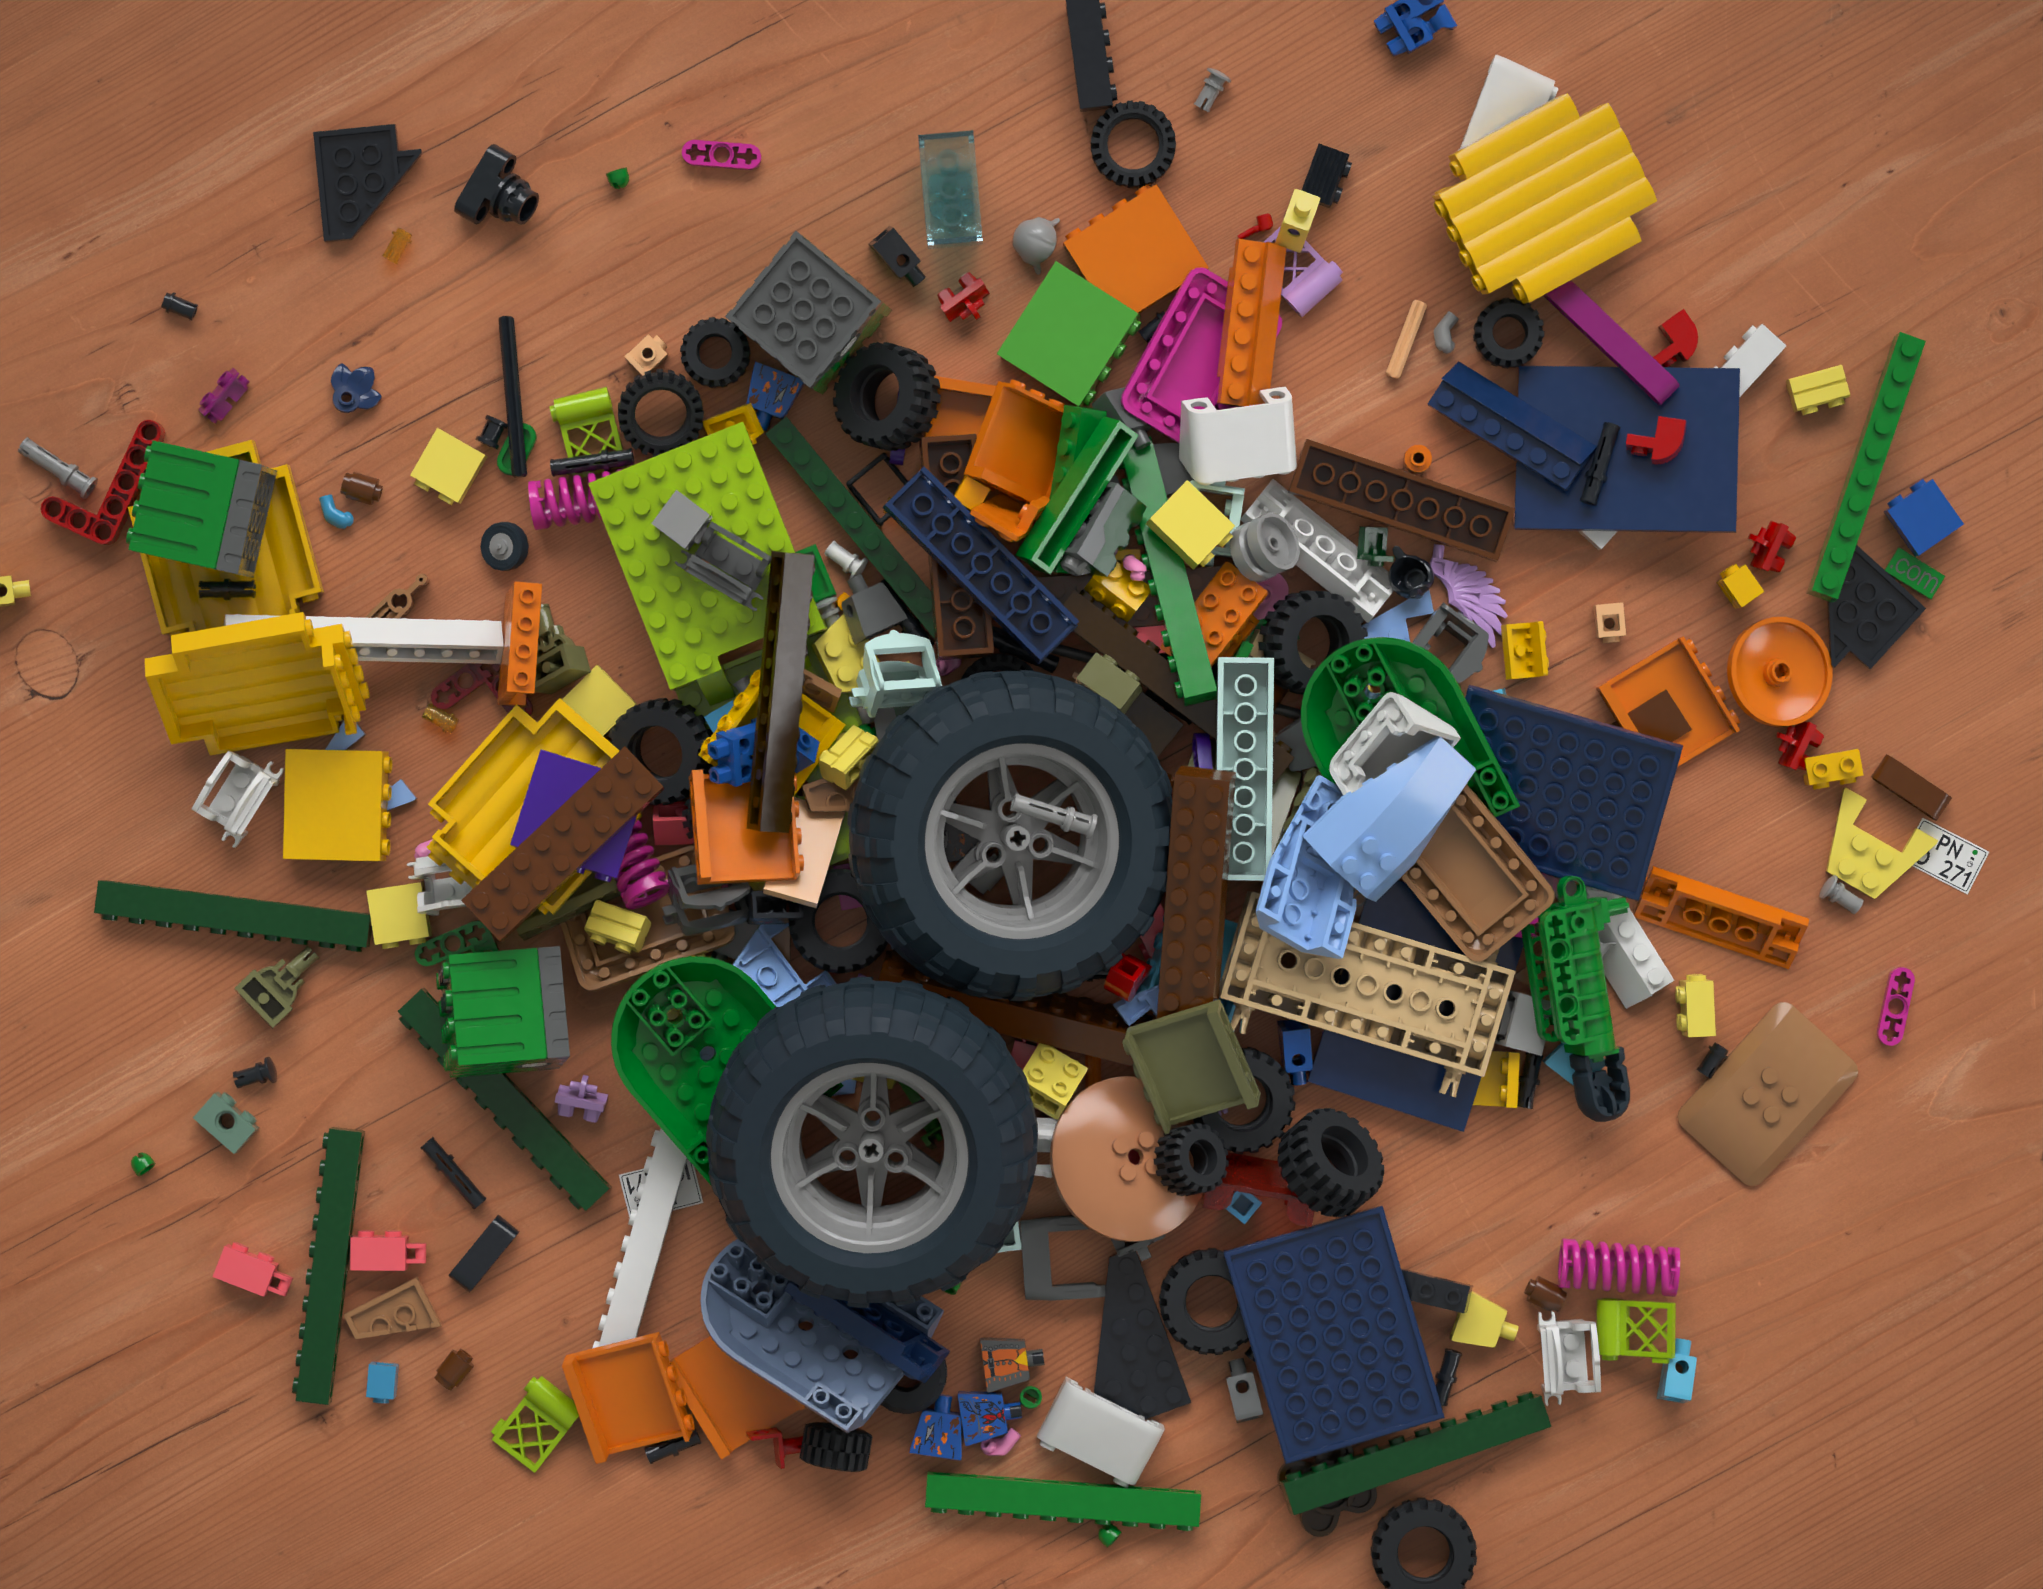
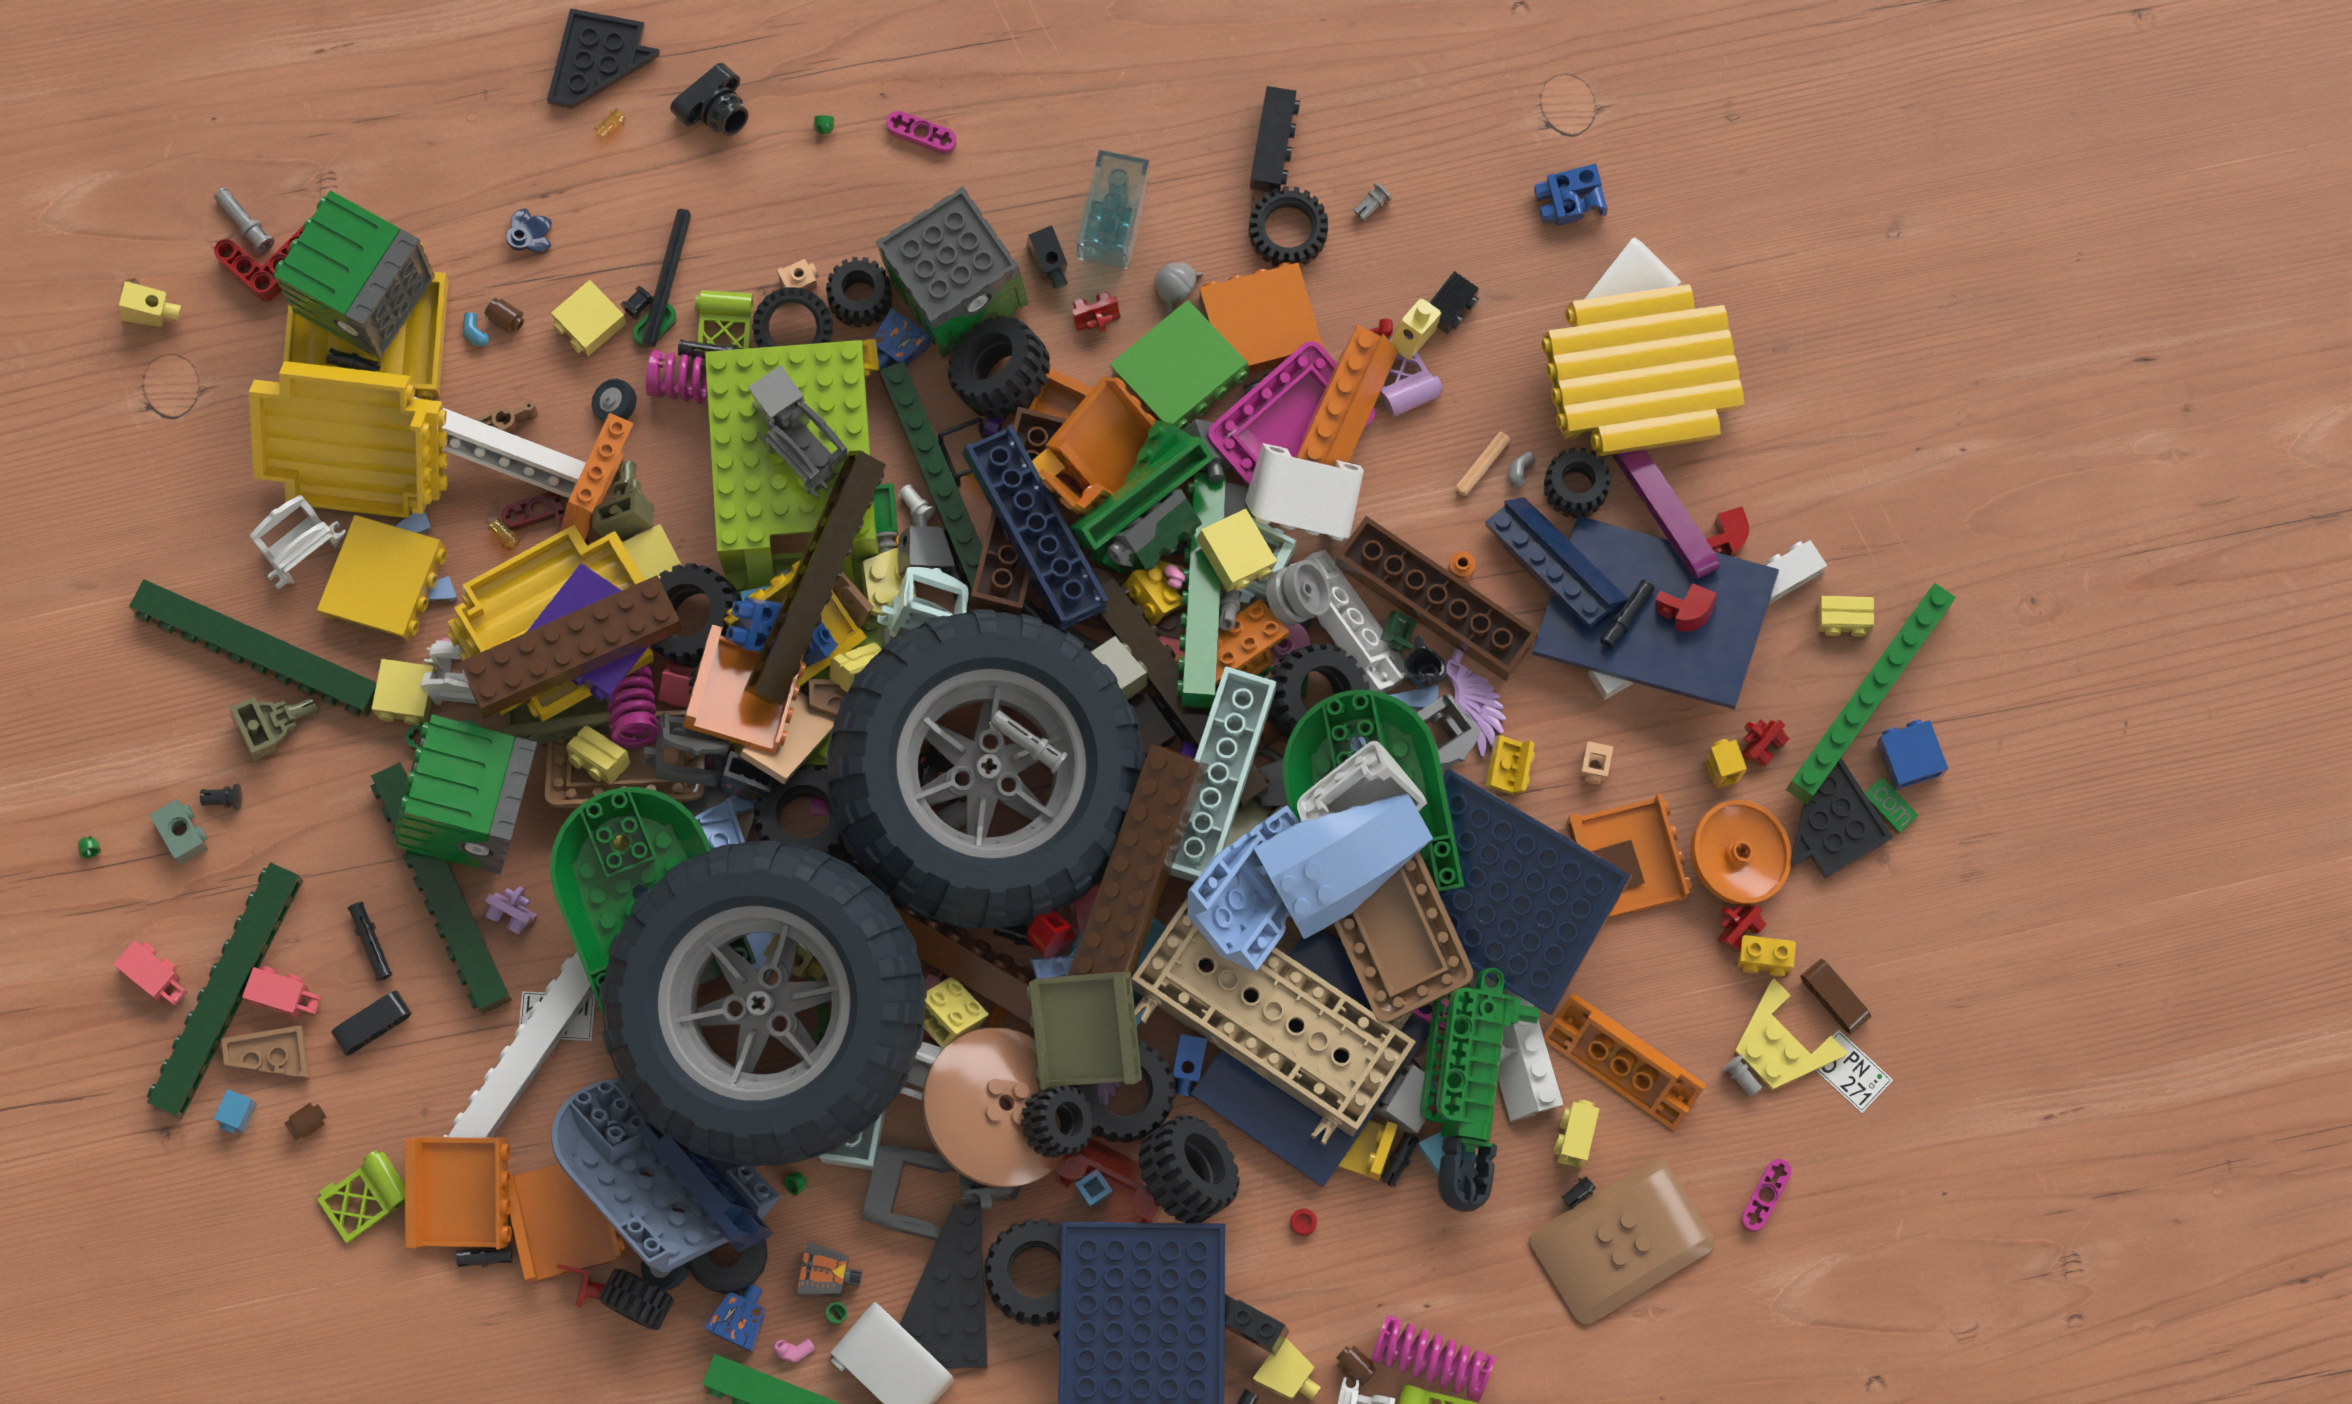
camera: 15 degrees right, 15 degrees down
black pin [161,292,198,321] -> none
magenta hinge [198,368,250,424] -> none
blue torso [958,1391,1022,1446] -> none
dark grey torso [1226,1358,1263,1423] -> none
none -> light grey pin [1218,588,1240,630]
none -> red tile [1290,1208,1317,1237]

